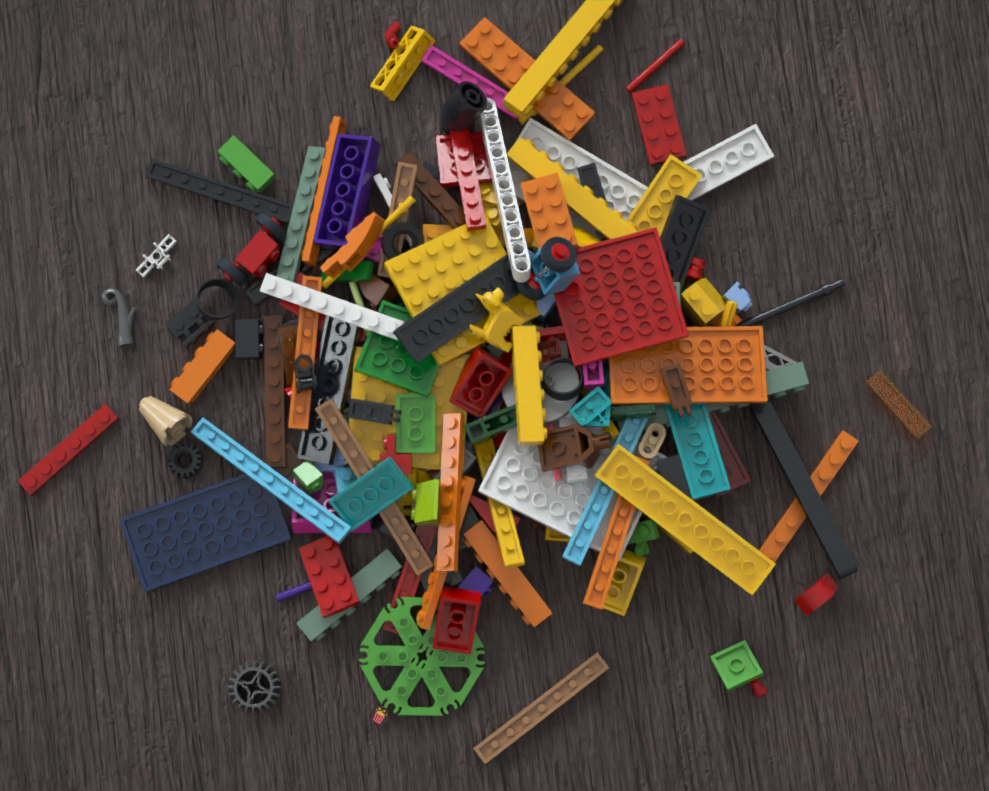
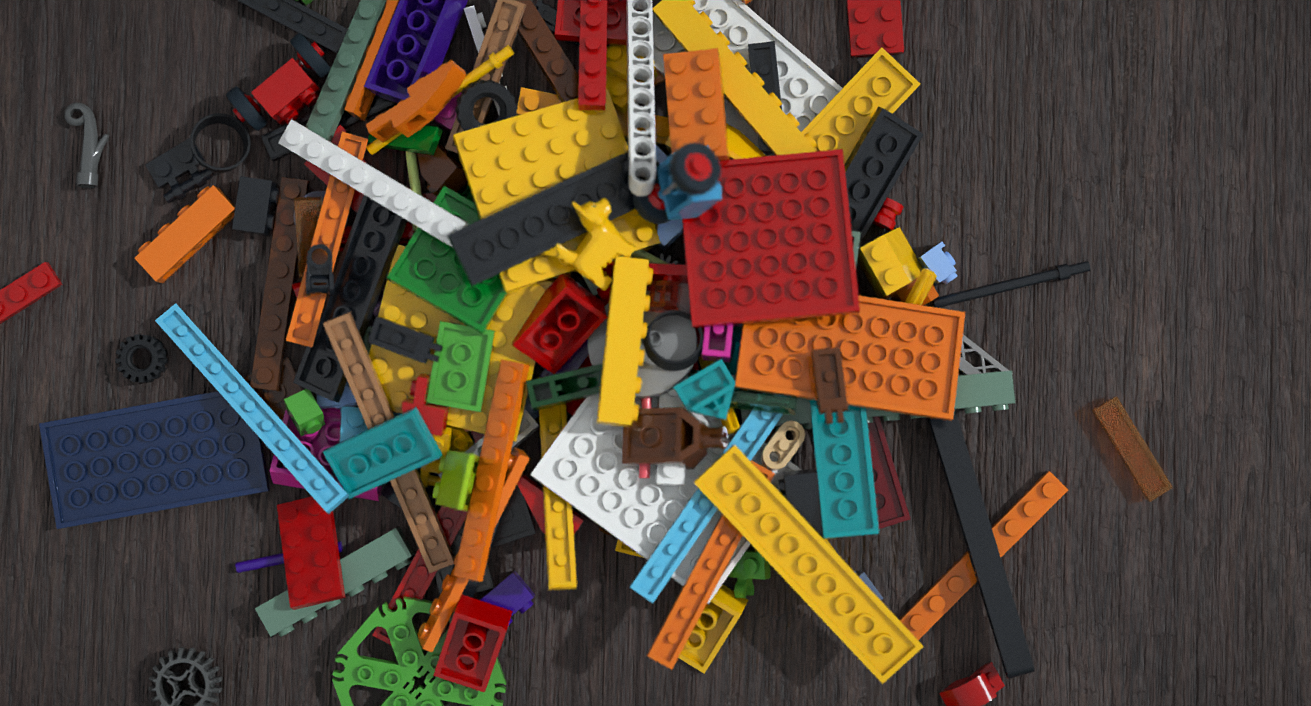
camera: 10 degrees right, 5 degrees up
white piece [136,234,177,278] -> none
tan cone [139,396,192,446] -> none
orange brick [462,519,552,627] -> none
white plate [683,124,774,201] -> none

